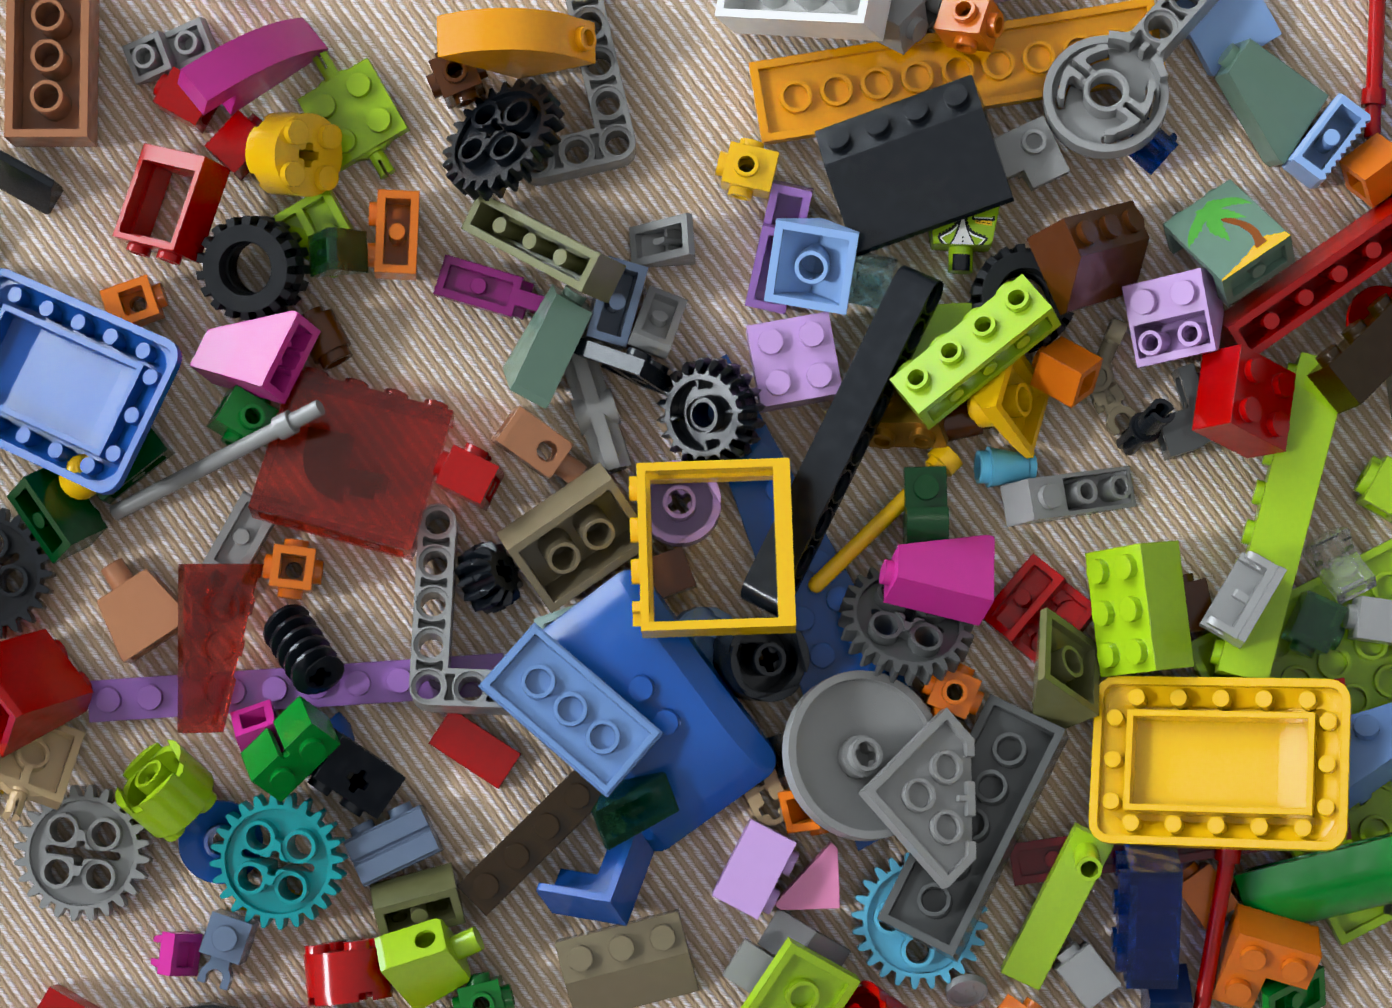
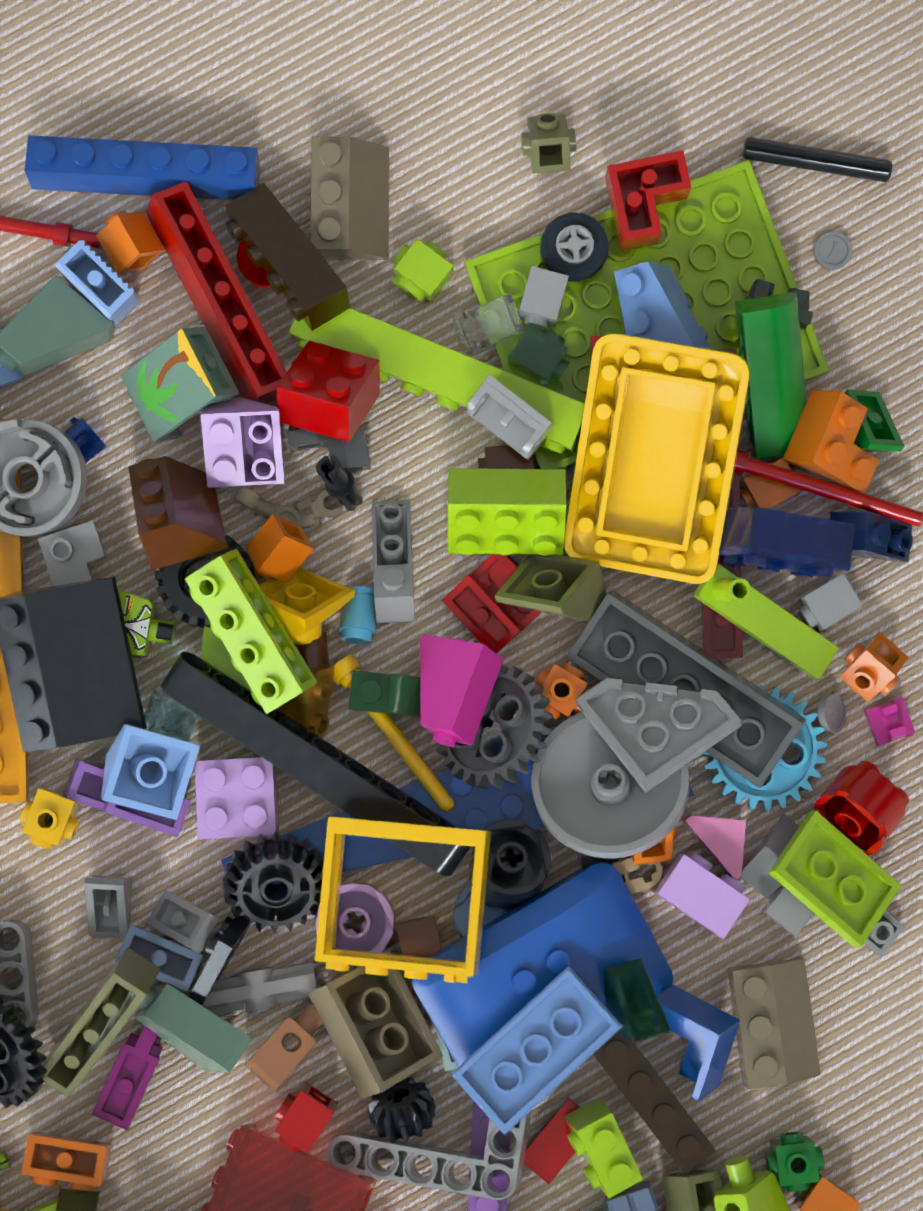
camera: 85 degrees left, 0 degrees up
none -> lime brick [564,1098,643,1198]

